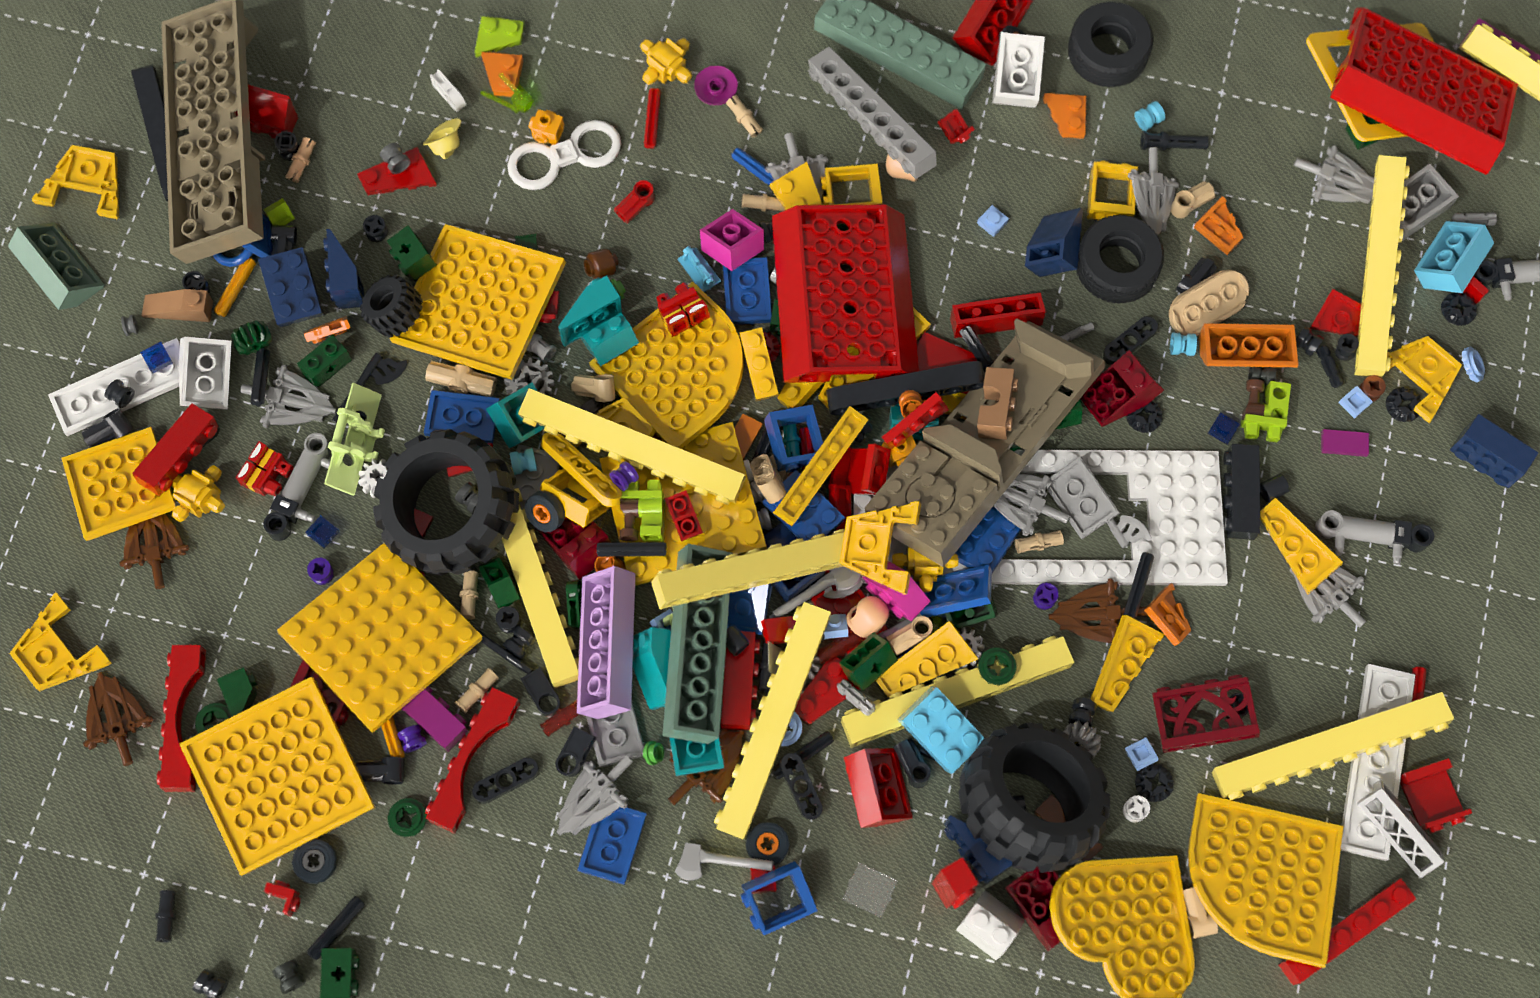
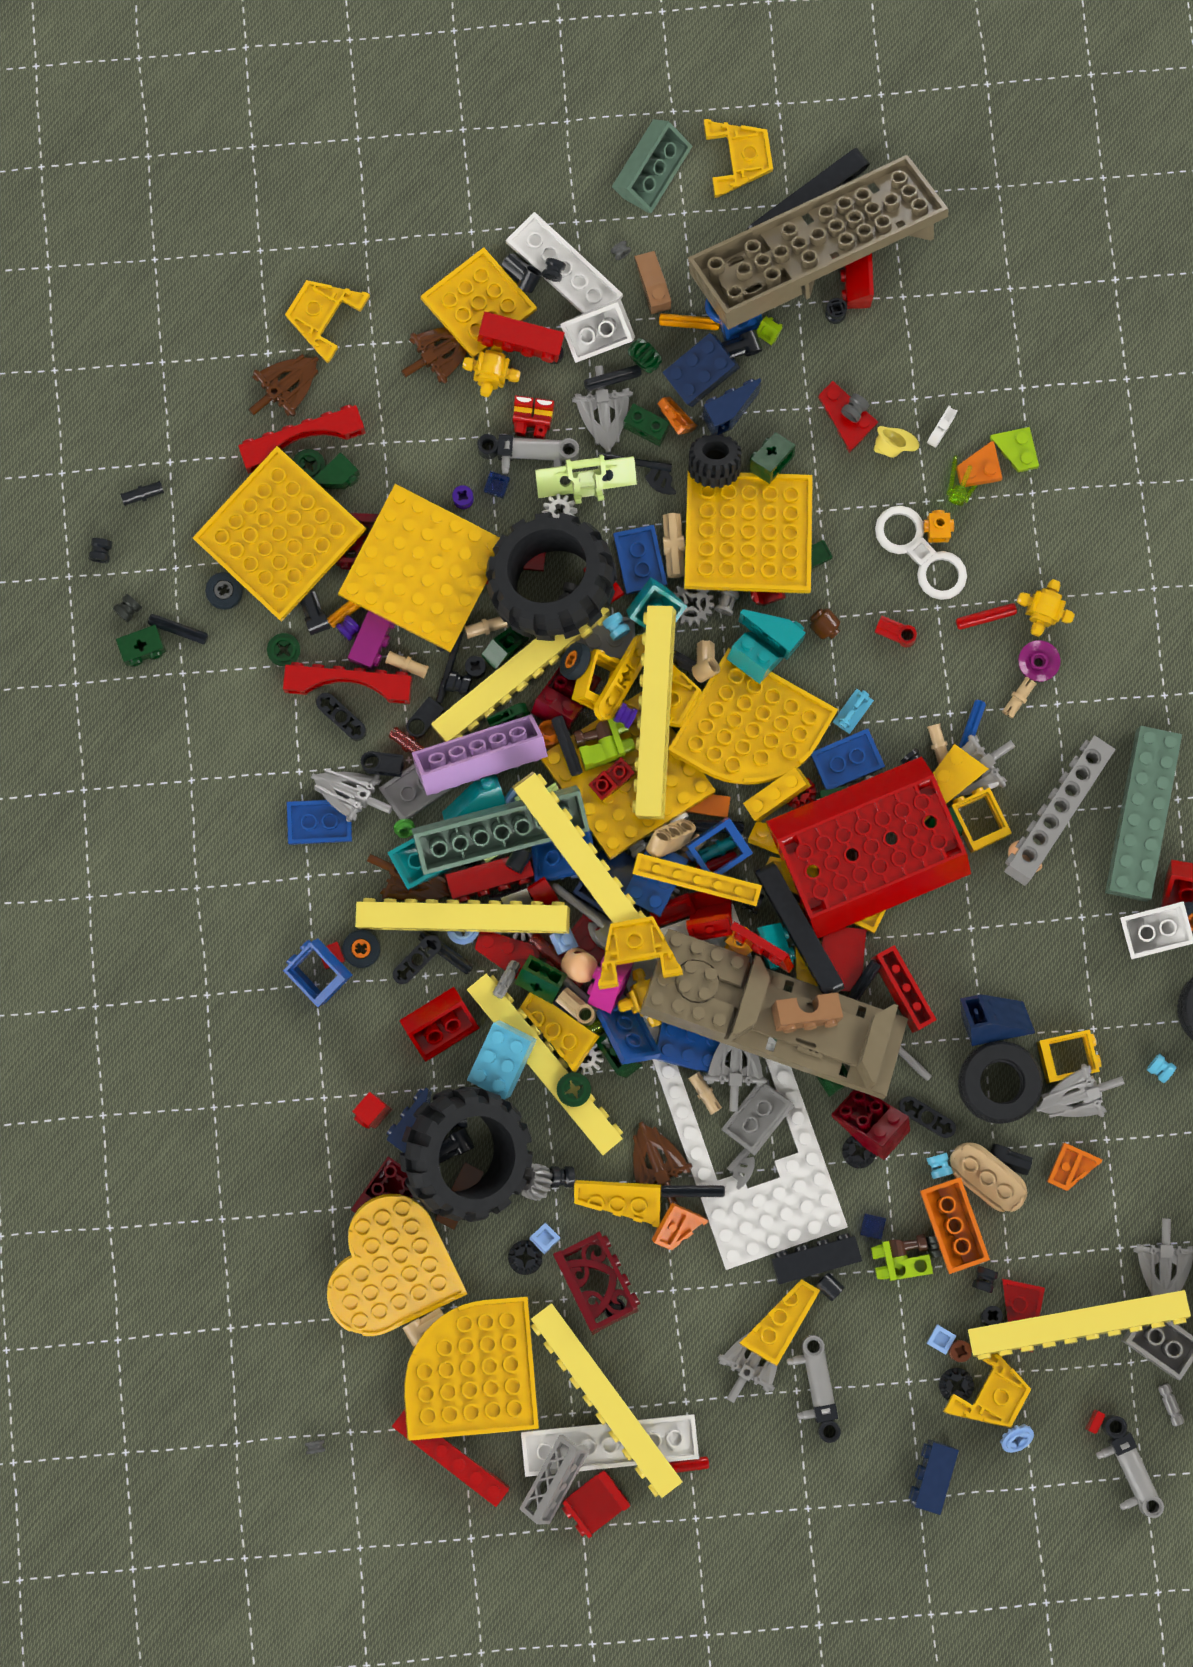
camera: 75 degrees right, 10 degrees up
clear blue plate [140,342,173,374] -> none
black wheel [182,271,210,293] -> none
red bracket [264,880,301,917] -> none
light nougat pin [285,137,316,183] -> none
black wheel [363,215,388,242] -> none
bright green plate [610,279,626,300] -> none
red hips [656,282,710,337] -> none
light grey piece [675,843,774,881] -> none
dark pink brick [700,209,764,271] -> none
clear piece [842,863,897,918] -> none
black piece [893,738,931,788] -> none
orange wheel [899,390,922,418] -> none
red bracket [937,109,975,144] -> none
white slope [956,890,1025,960] -> none
light blue plate [977,205,1009,237] -> none
dark purple wheel [1033,583,1059,610] -> none
orange wing [1043,93,1086,139] -> none
white wheel [1123,796,1150,823] -> none
black pin [1140,131,1209,151] -> none
tan piece [1171,181,1215,218] -> none
black axle [1316,345,1344,388] -> none
magenta tile [1321,429,1369,457] -> none
medium azure brick [1414,221,1494,293] -> none
black gear [1441,292,1478,326] -> none

